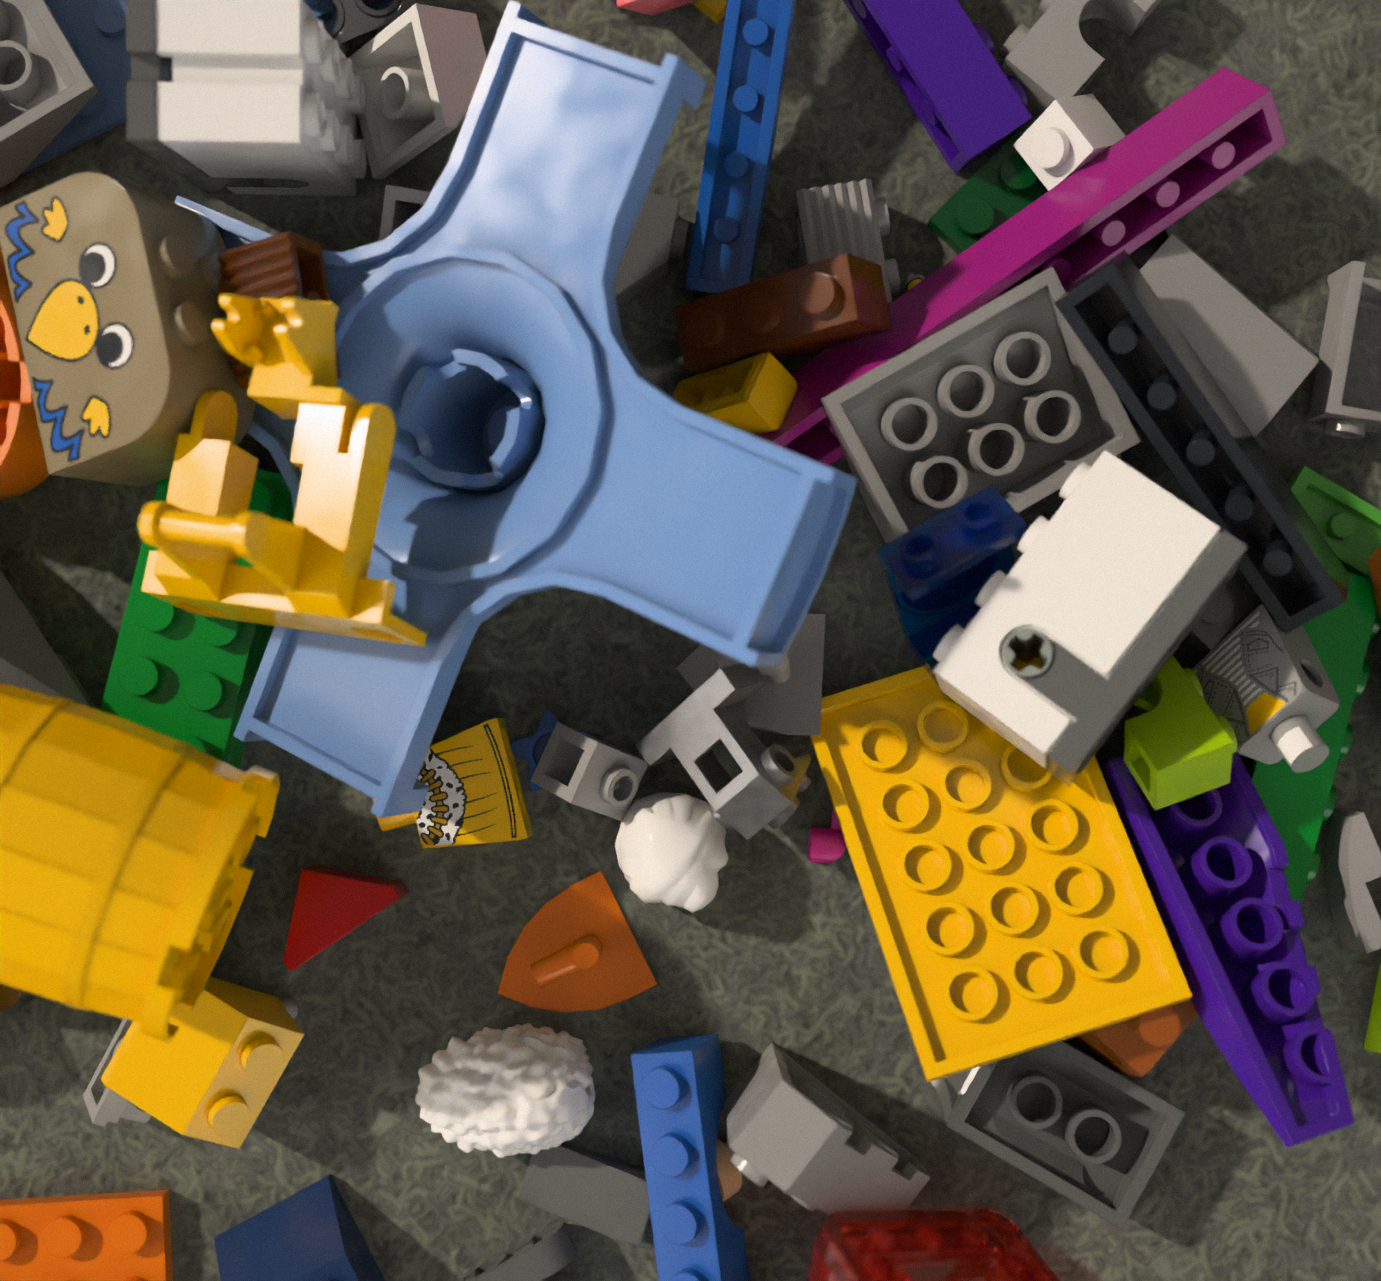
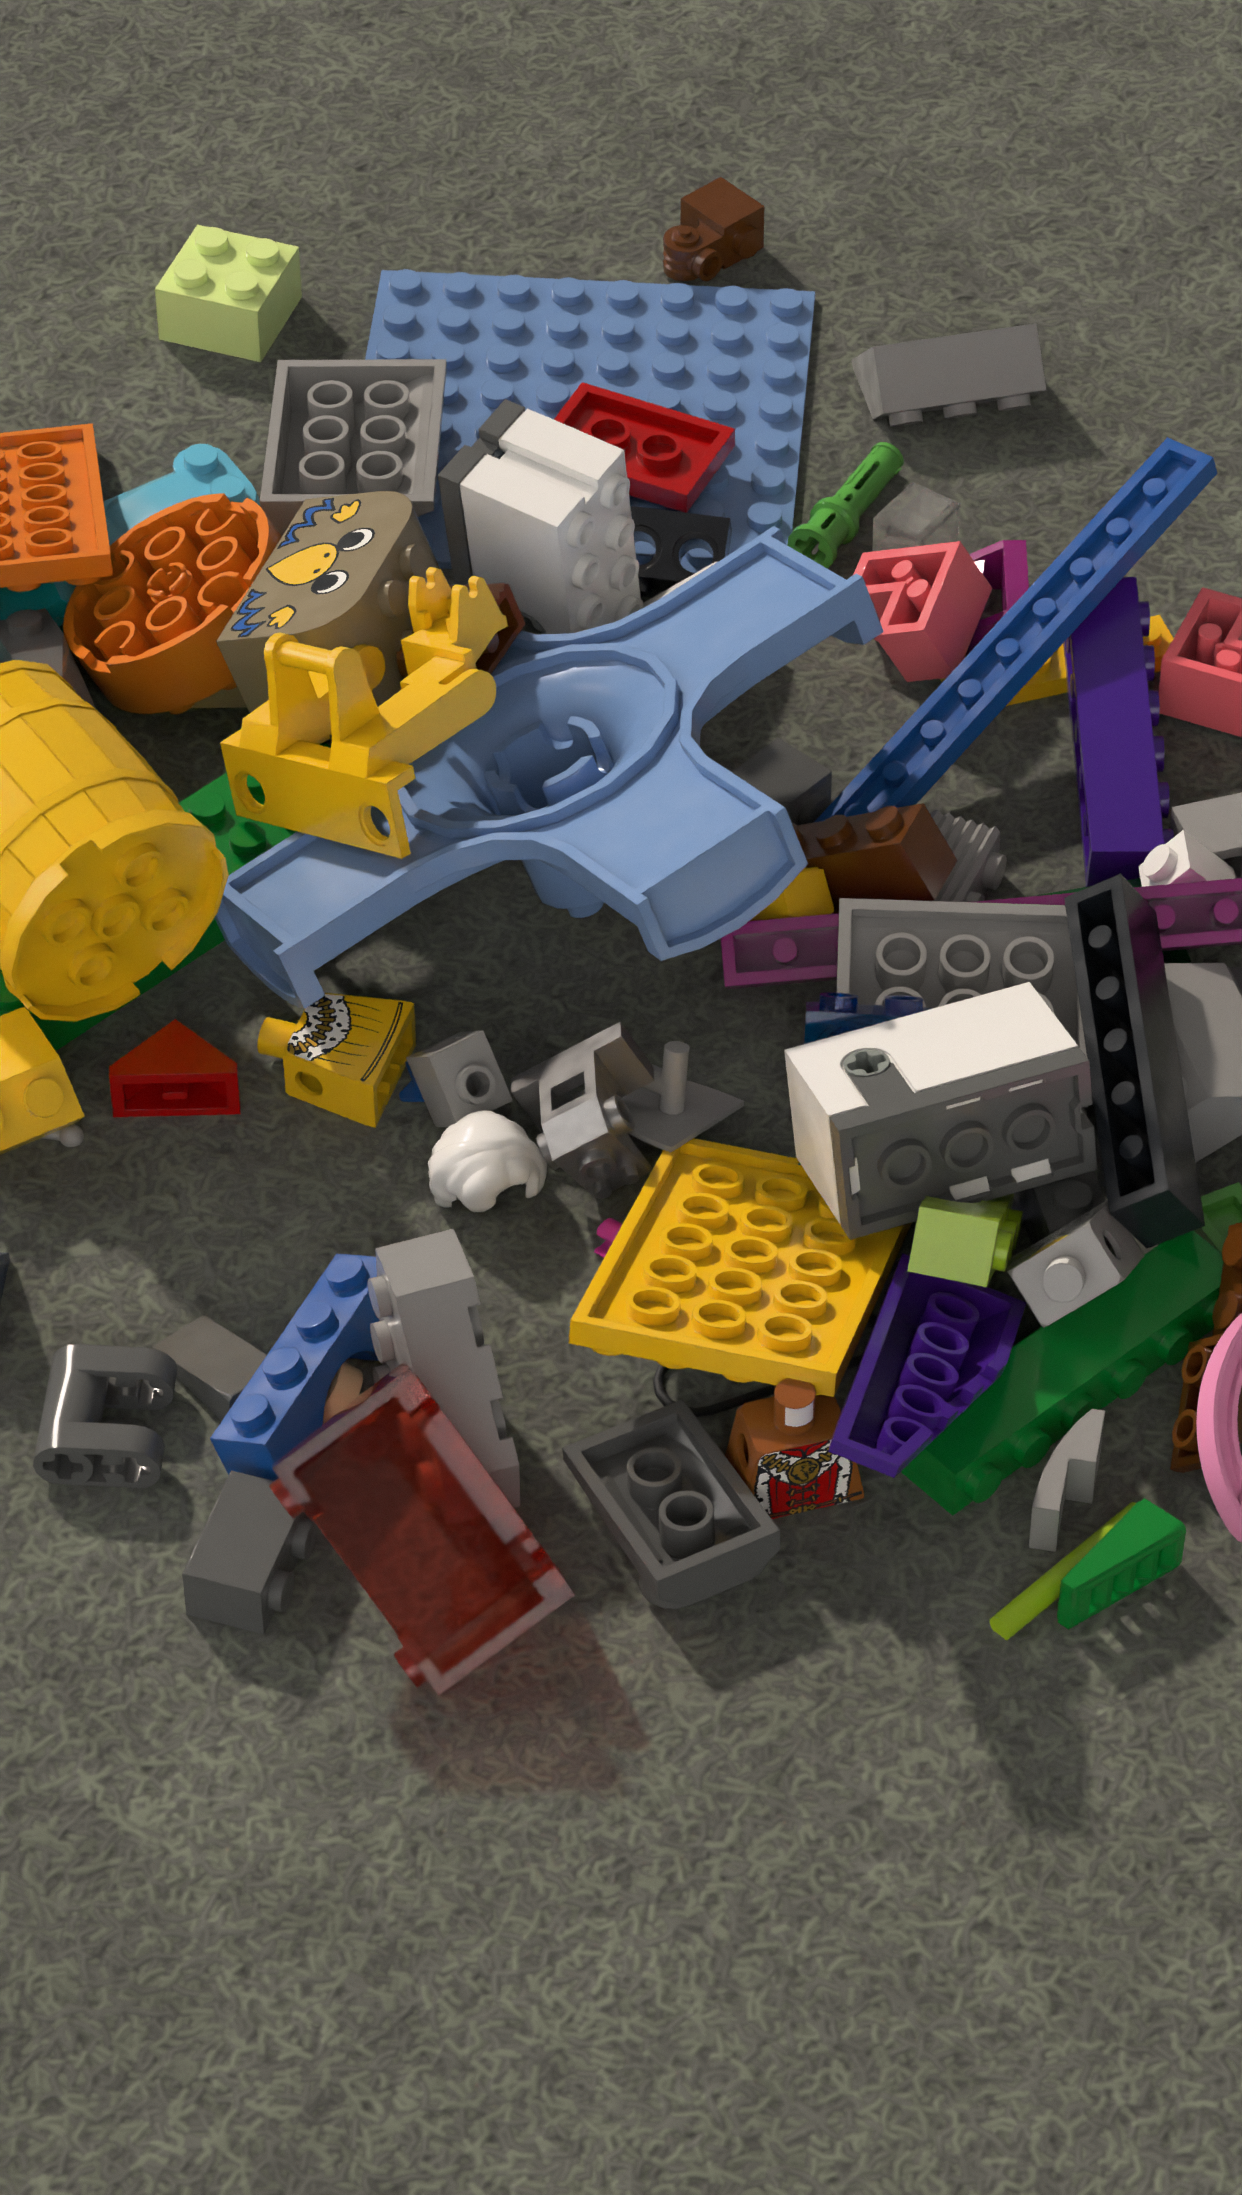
camera: 35 degrees right, 40 degrees down
white piece [415,1023,596,1158] -> none
orange shield [497,870,658,1013] -> none

